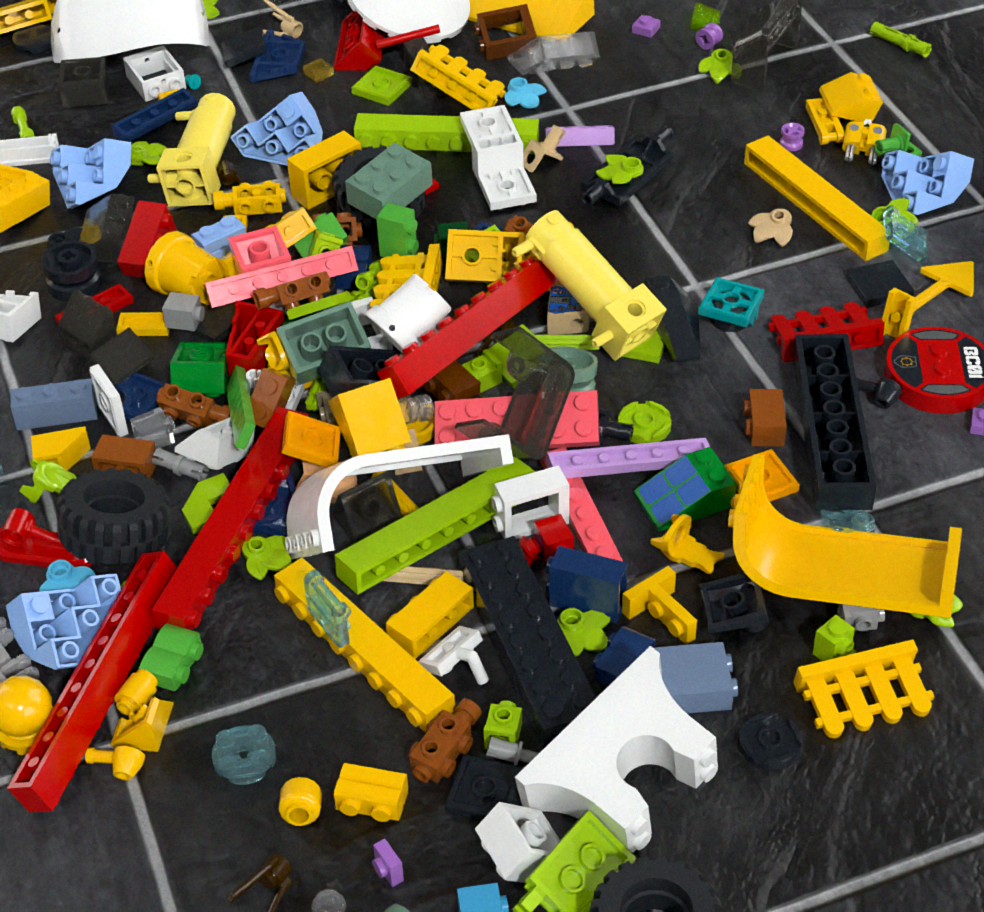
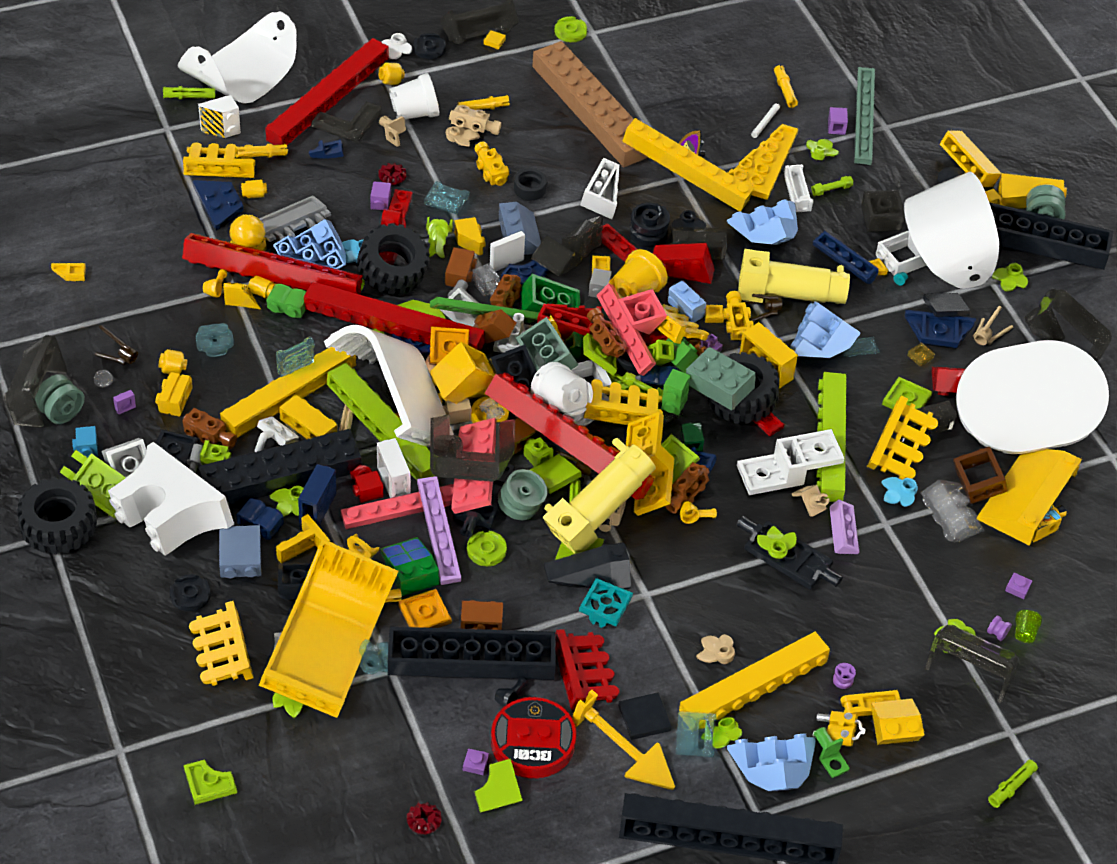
camera: 85 degrees right, 5 degrees up
lime plate [131,141,168,165] -> none
red piece [375,24,441,49] -> none
lime brick [813,615,856,661] -> none

